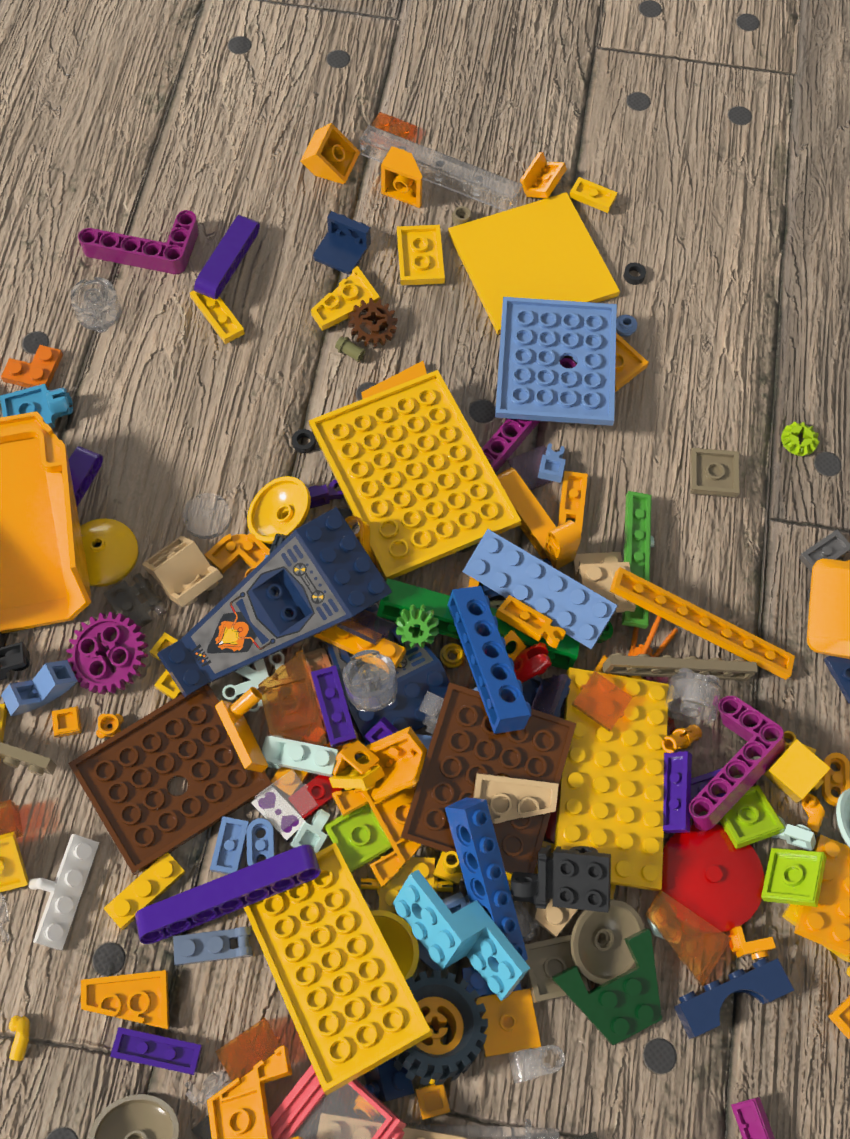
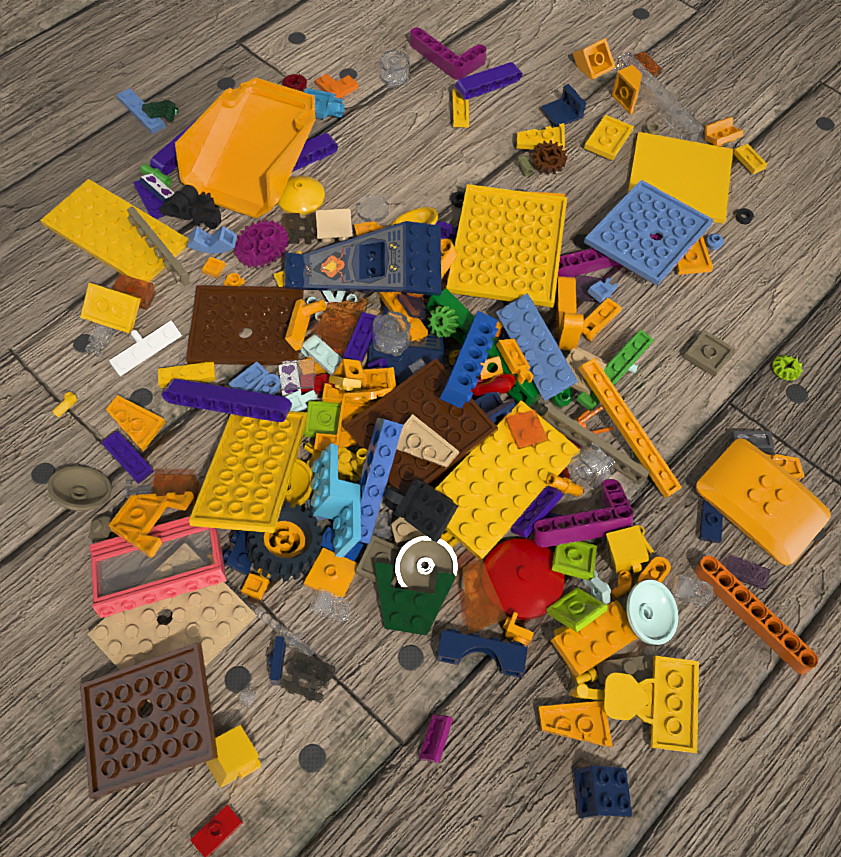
camera: 35 degrees right, 5 degrees down
sand blue plate [173,927,253,966] -> none

